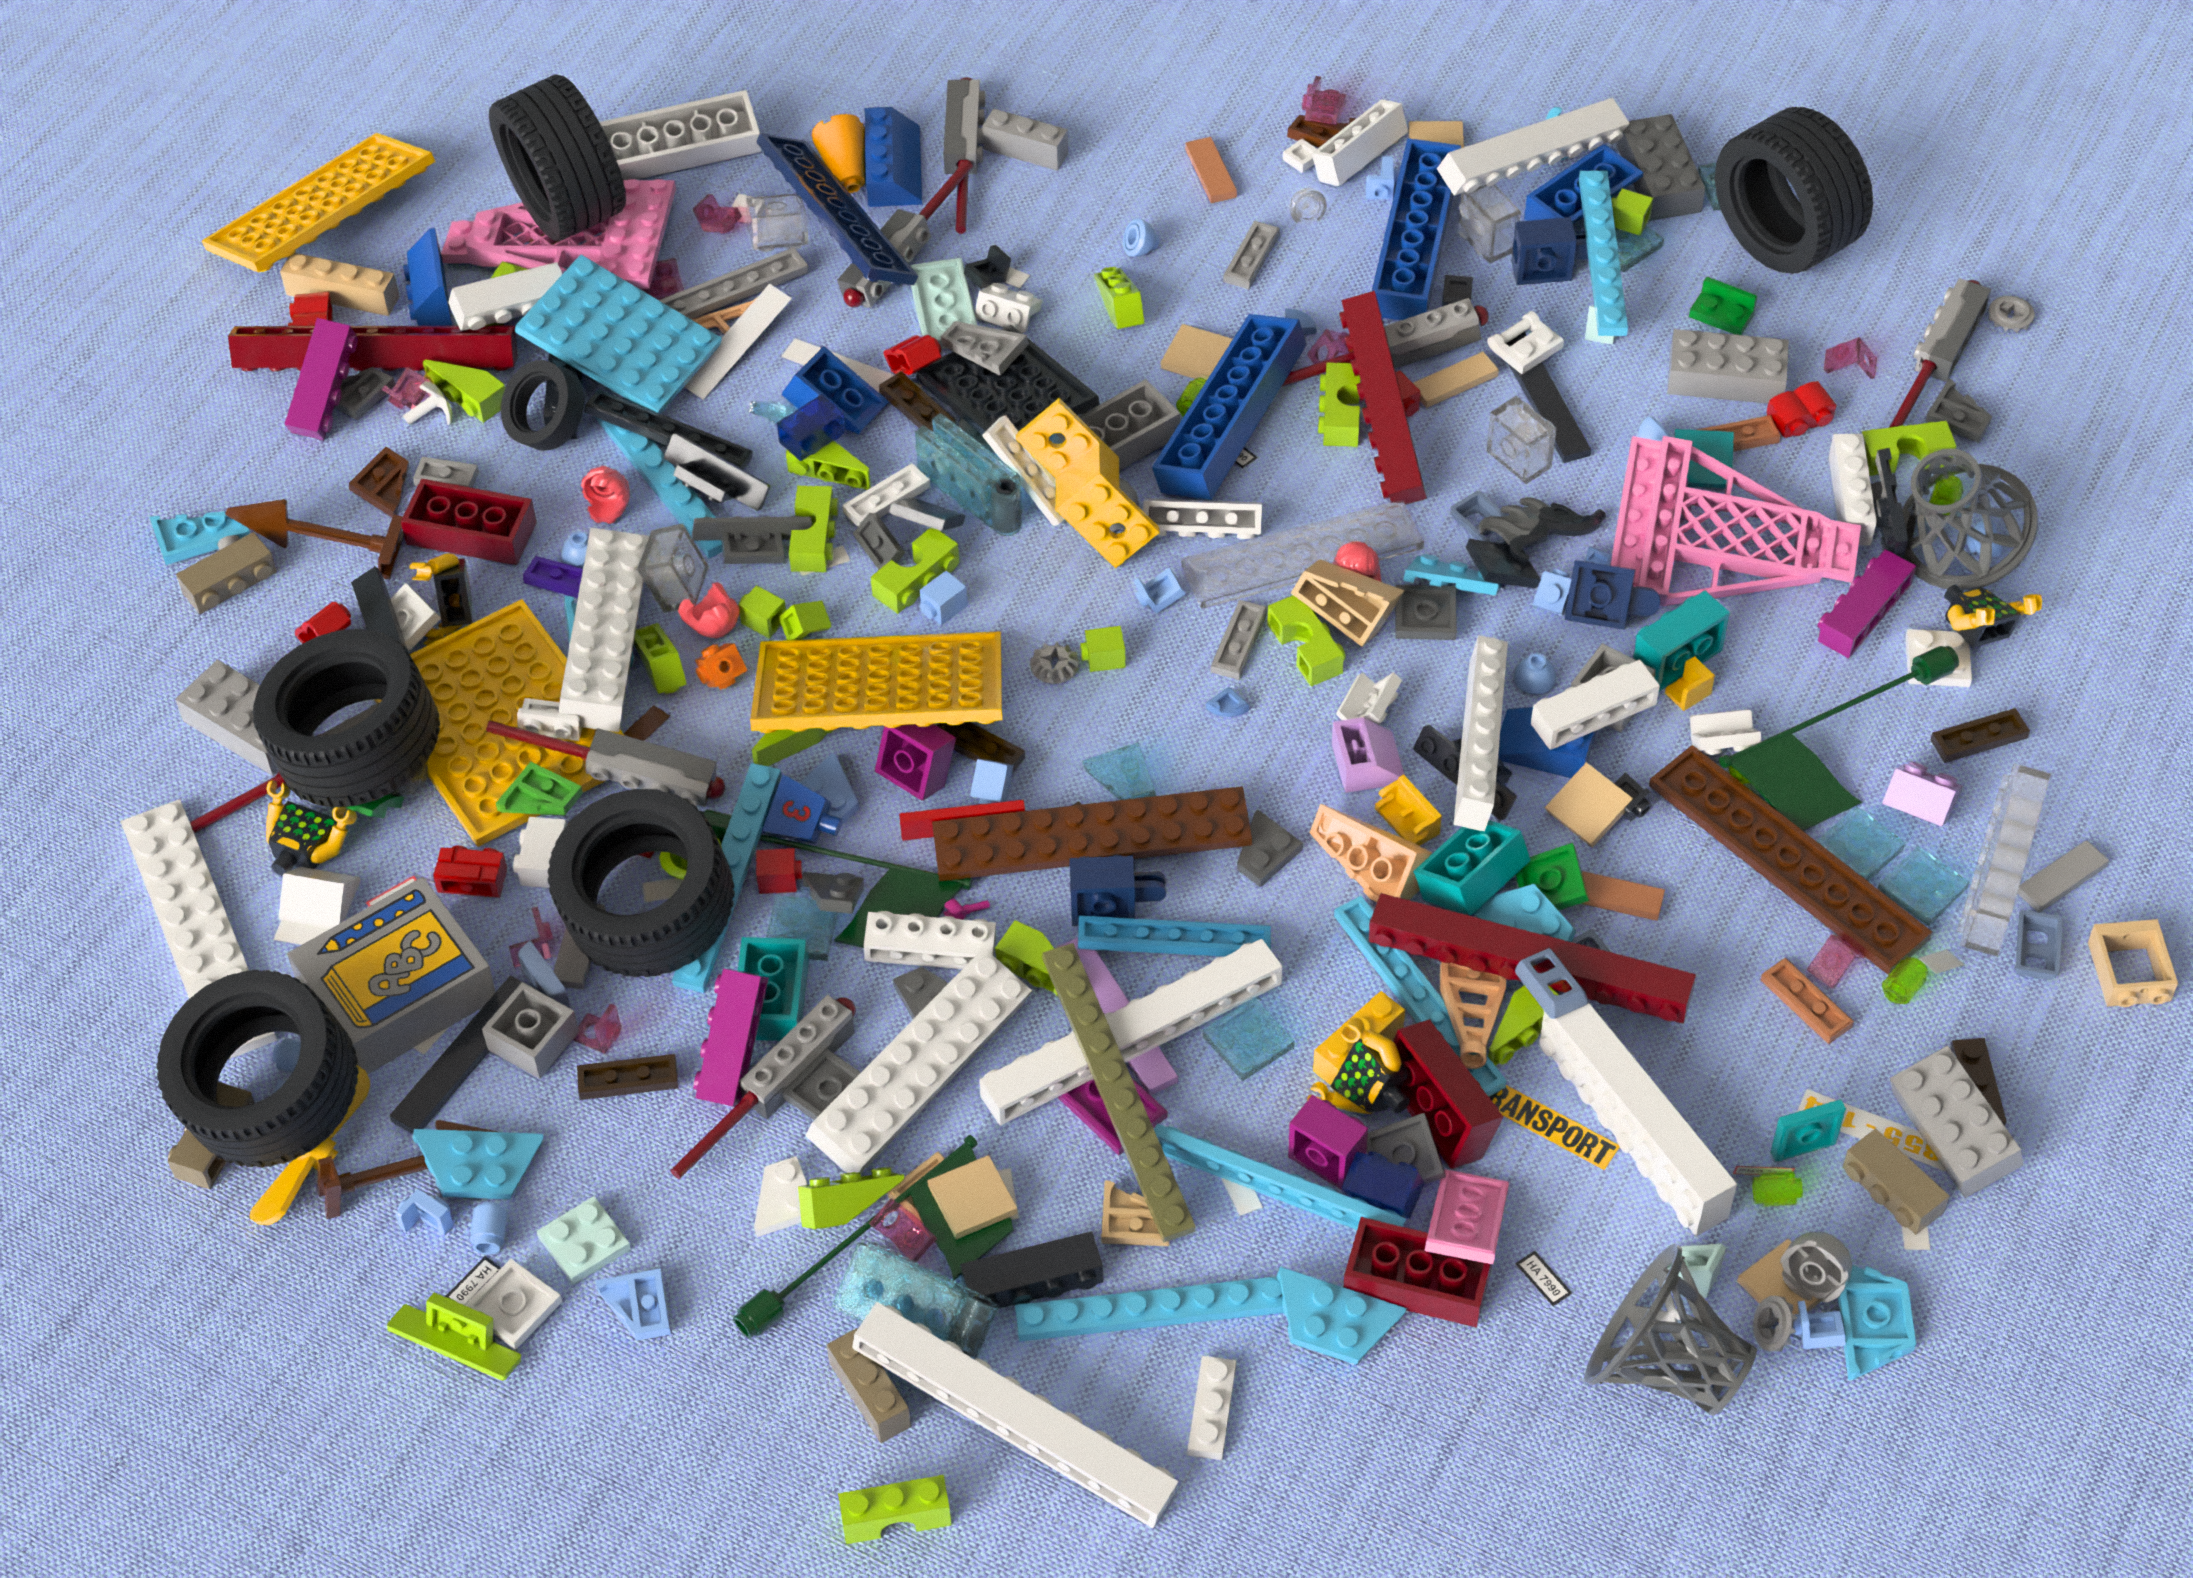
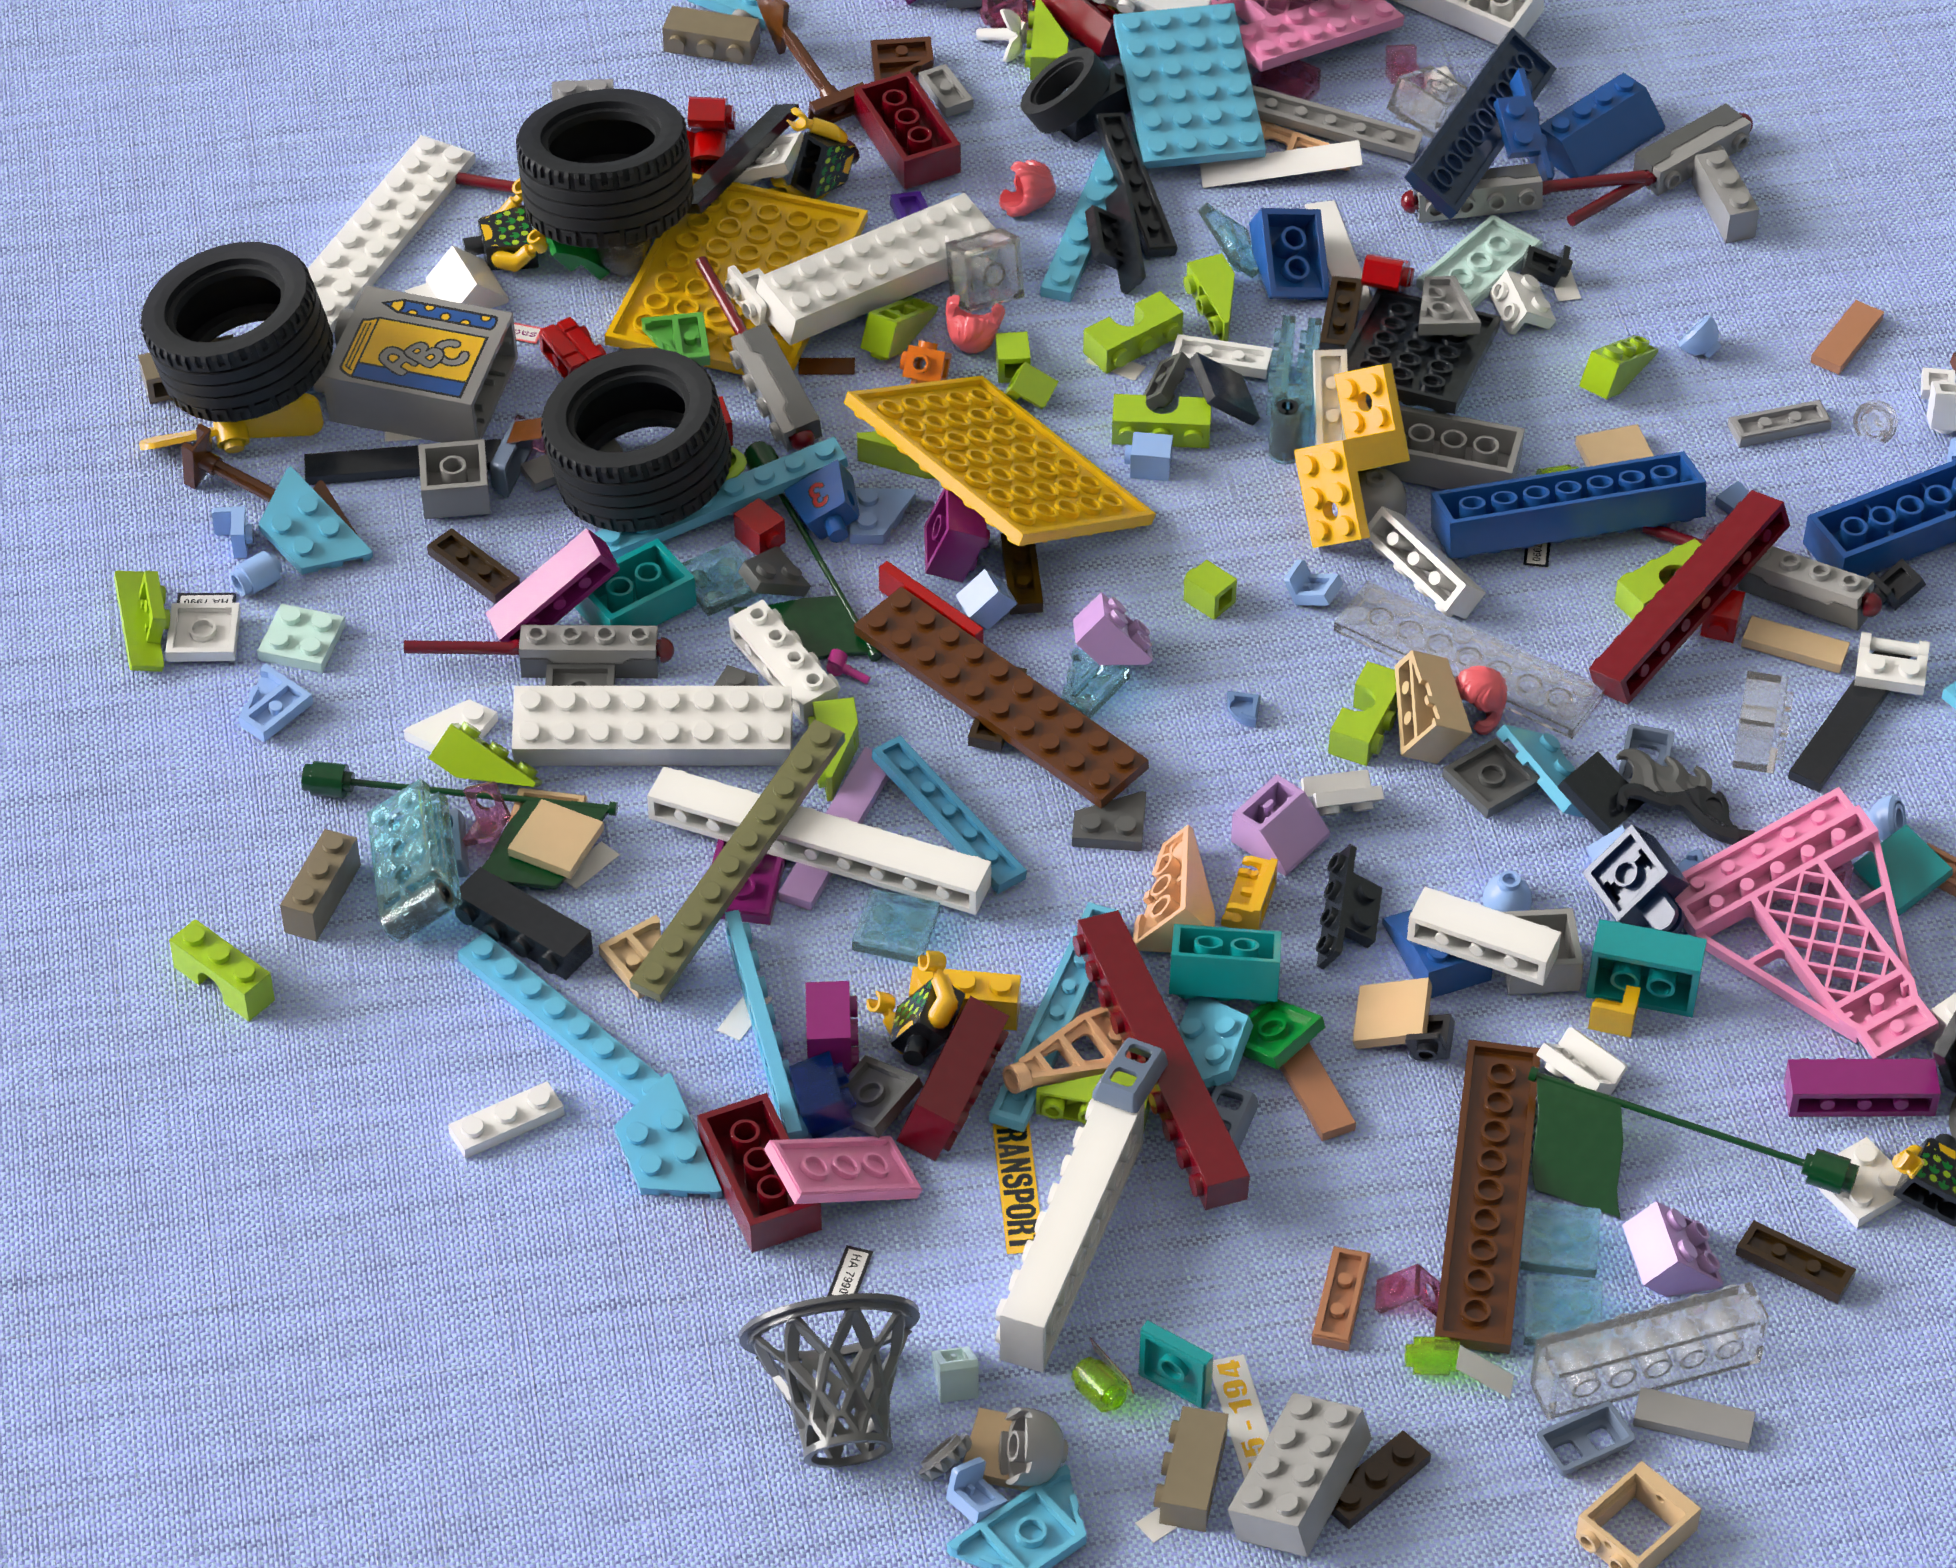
camera: 50 degrees right, 5 degrees down
clear pink bracket [573,1004,622,1054] -> none
dark grey bracket [692,516,812,564] -> none
clear blue brick [777,394,846,461] -> none
light orange cone [811,114,865,193] -> none
white brick [853,1302,1179,1528] -> none
light grey gear [1030,642,1079,684] -> none
dark blue brick [1069,855,1166,926] -> none
light grey tile [1211,600,1268,680] -> none
white brick [1453,635,1508,831] -> none
none -> reddish brown sticker [507,418,542,443]
none -> lavender slope [1073,592,1153,665]
none -> blue bracket [1493,68,1555,181]

